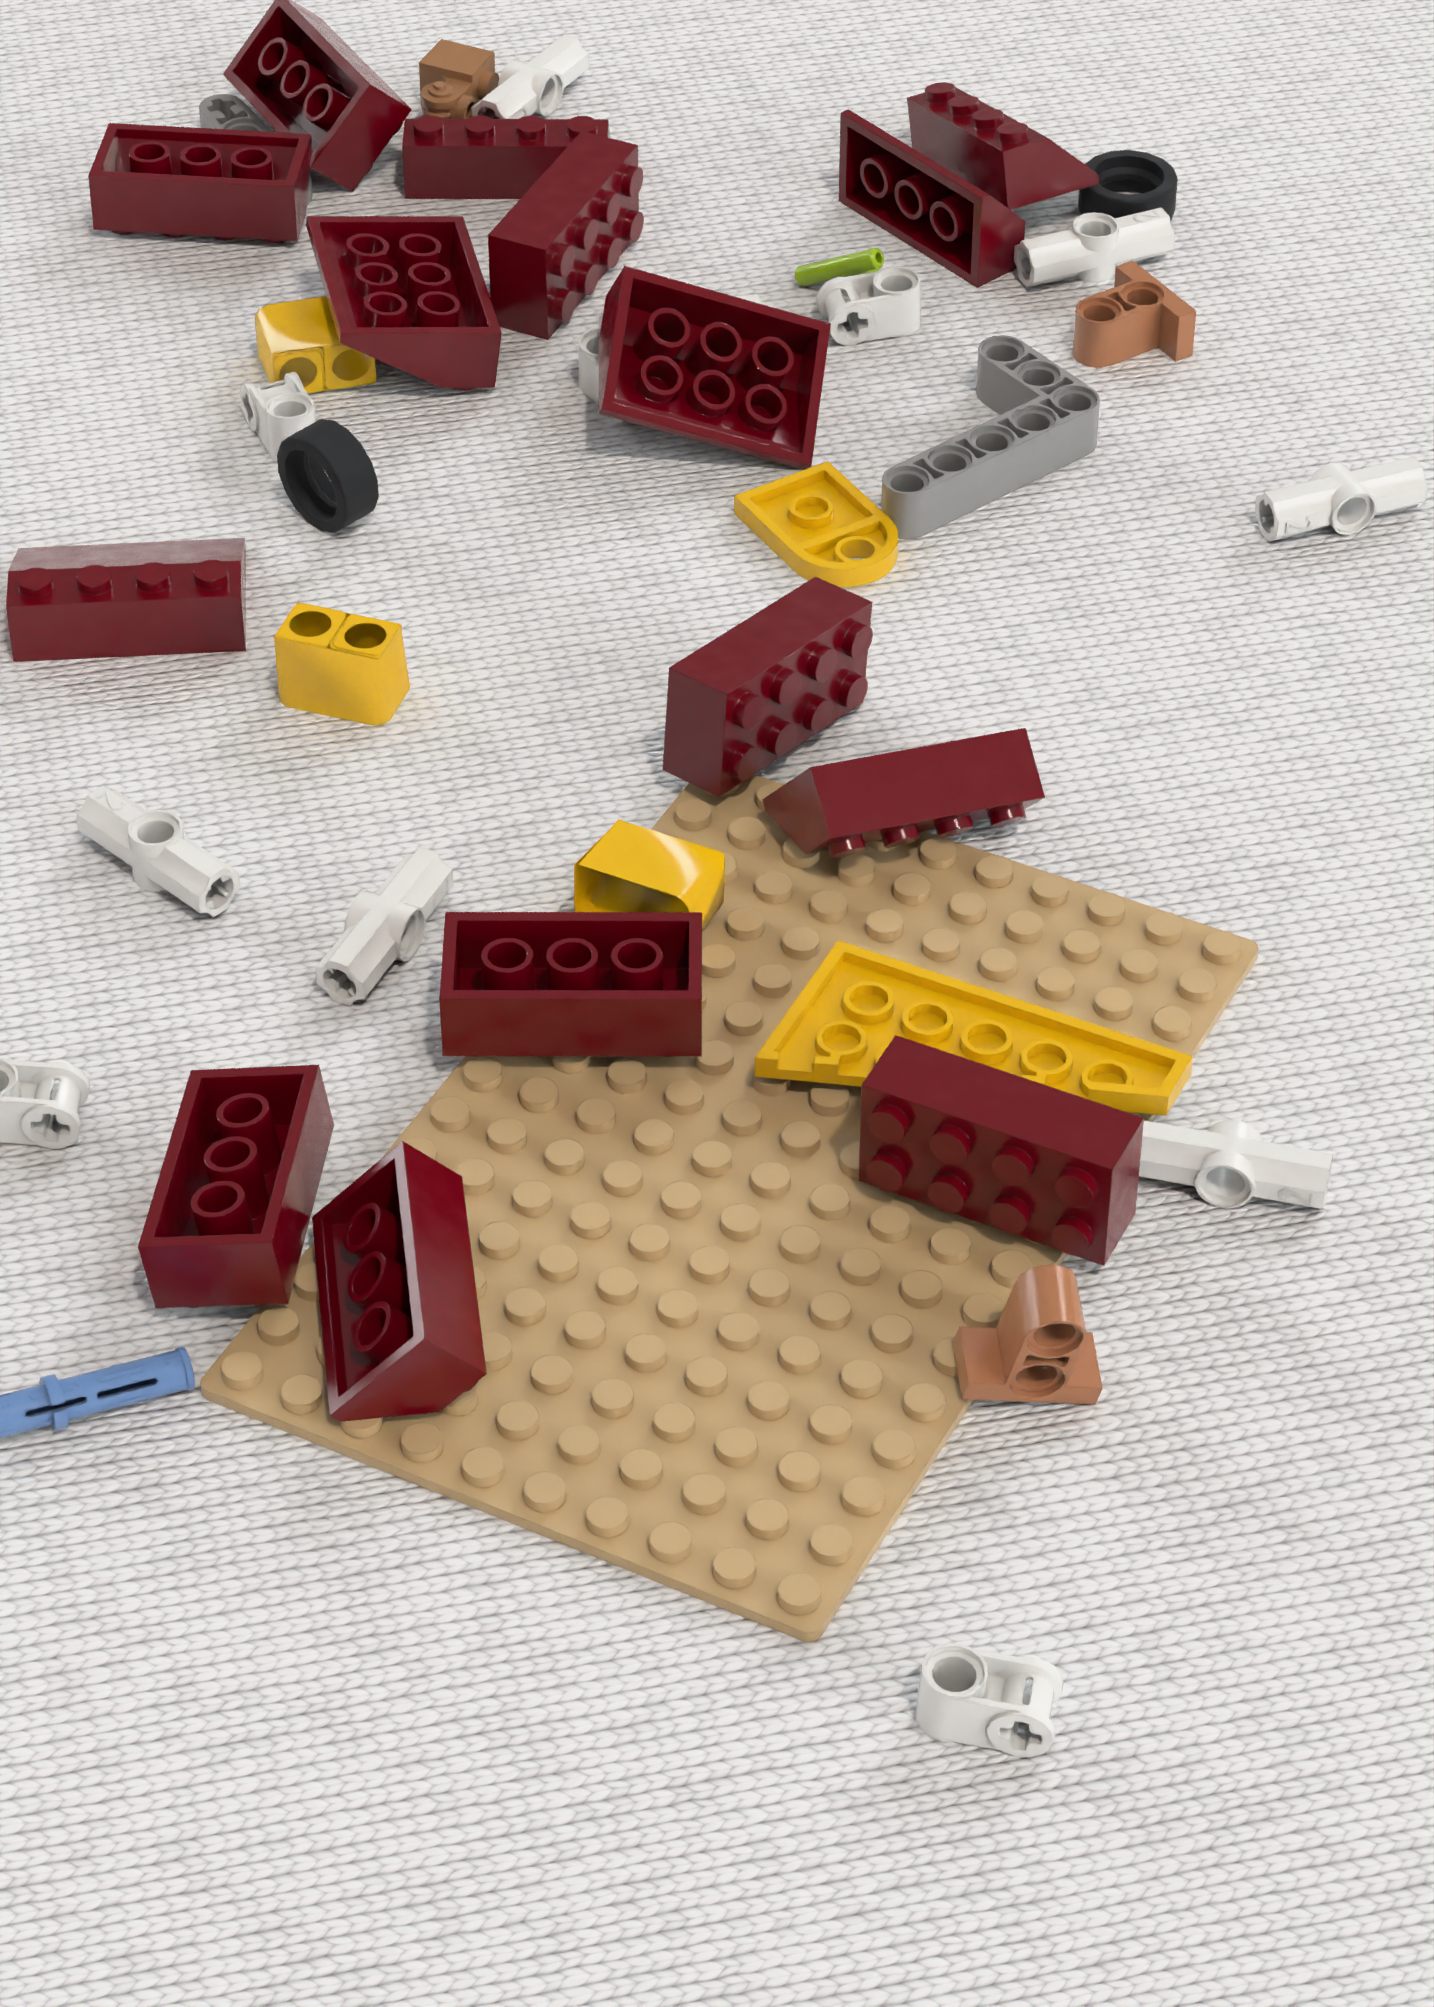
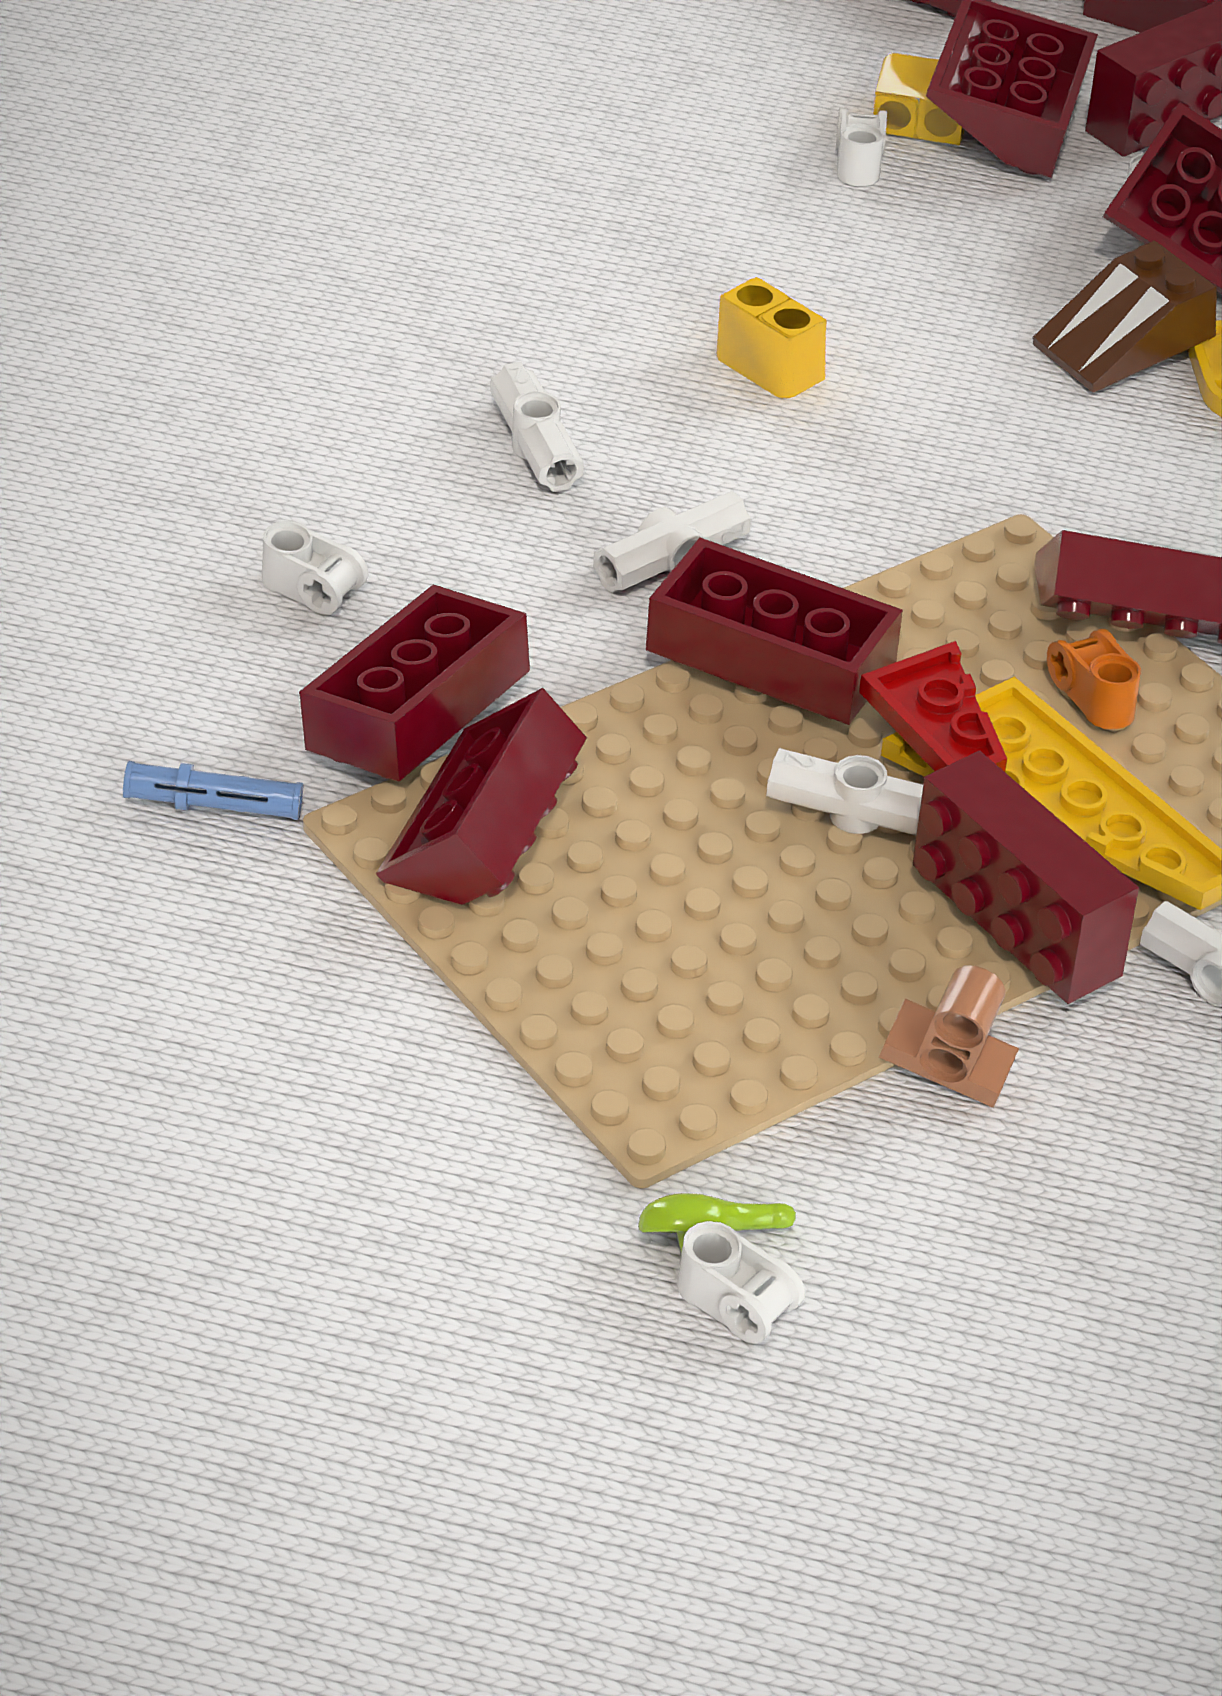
camera: 25 degrees right, 0 degrees up
dark red slope [6,538,246,662] -> none
black tyre [277,419,379,533] -> none
yellow piece [574,819,725,930] -> none
dark red brick [662,577,873,797] -> none
none -> lime piece [638,1193,796,1254]
none -> white piece [766,748,923,835]
none -> red wing [859,641,1007,772]
none -> reddish brown slope [1033,241,1217,393]
none -> orange piece [1047,629,1141,730]

